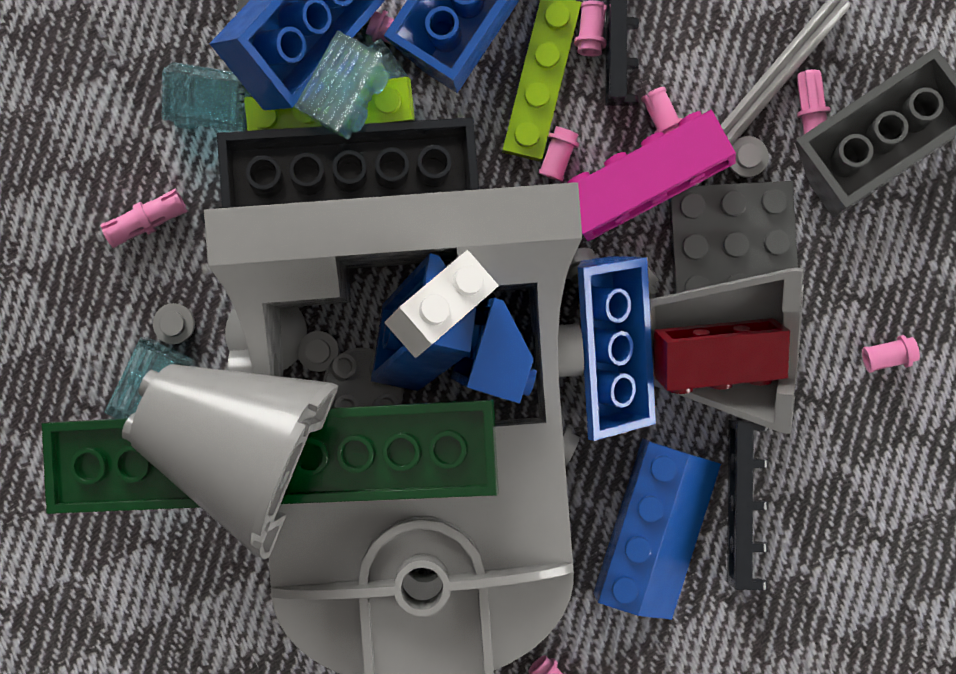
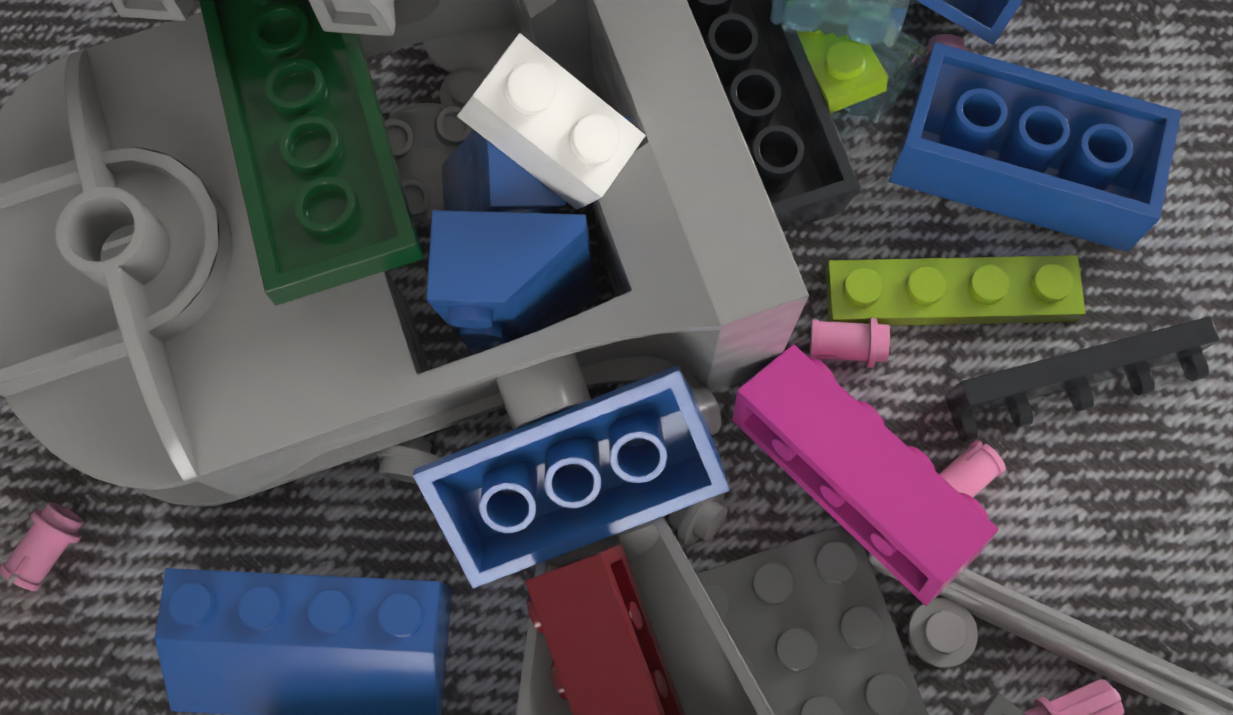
camera: 80 degrees right, 15 degrees down
bright pink pin [574,0,607,57] -> none

